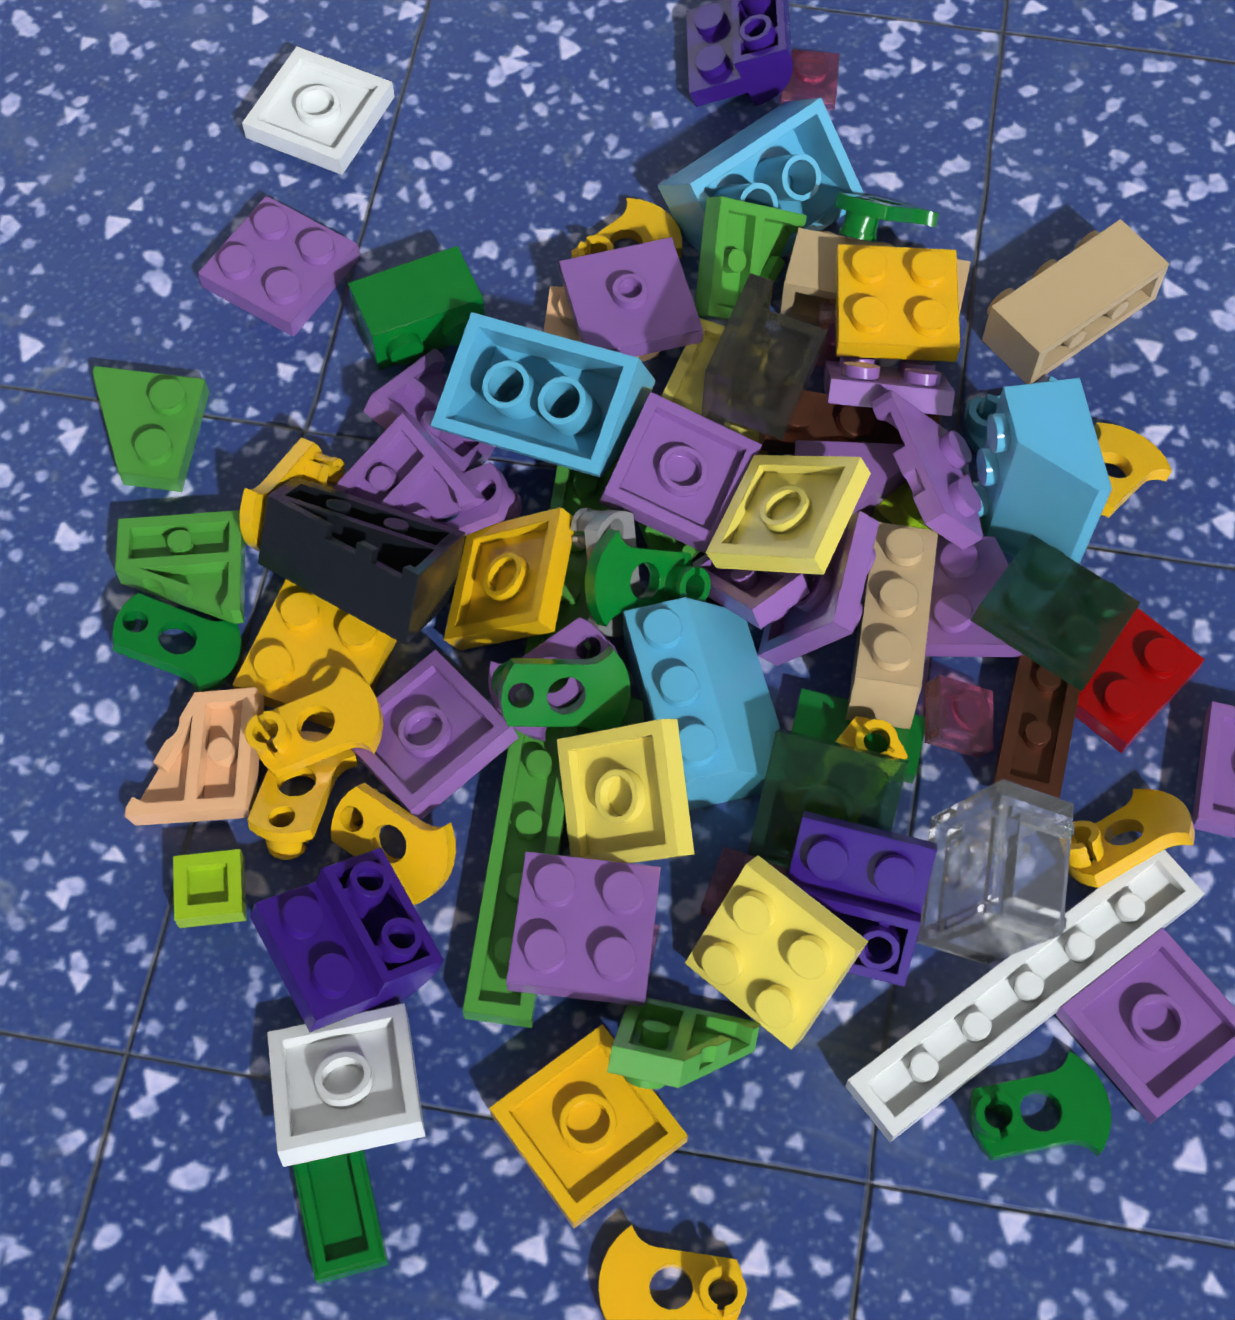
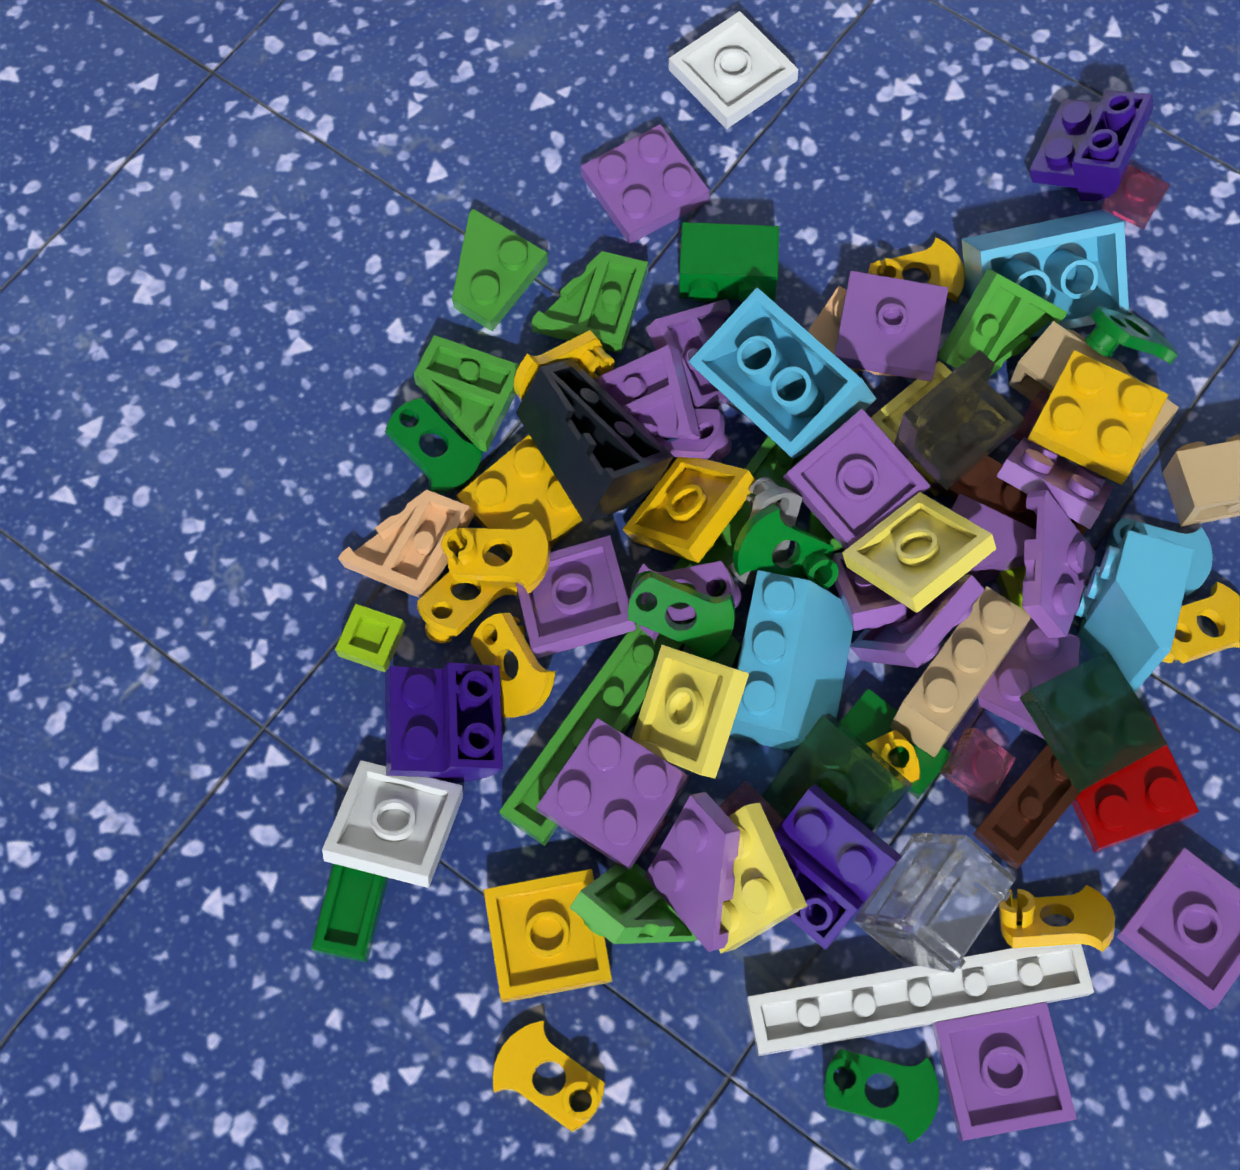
camera: 30 degrees right, 5 degrees up
none -> bright green wing [531,251,648,354]
none -> medium lavender wing [645,792,740,952]

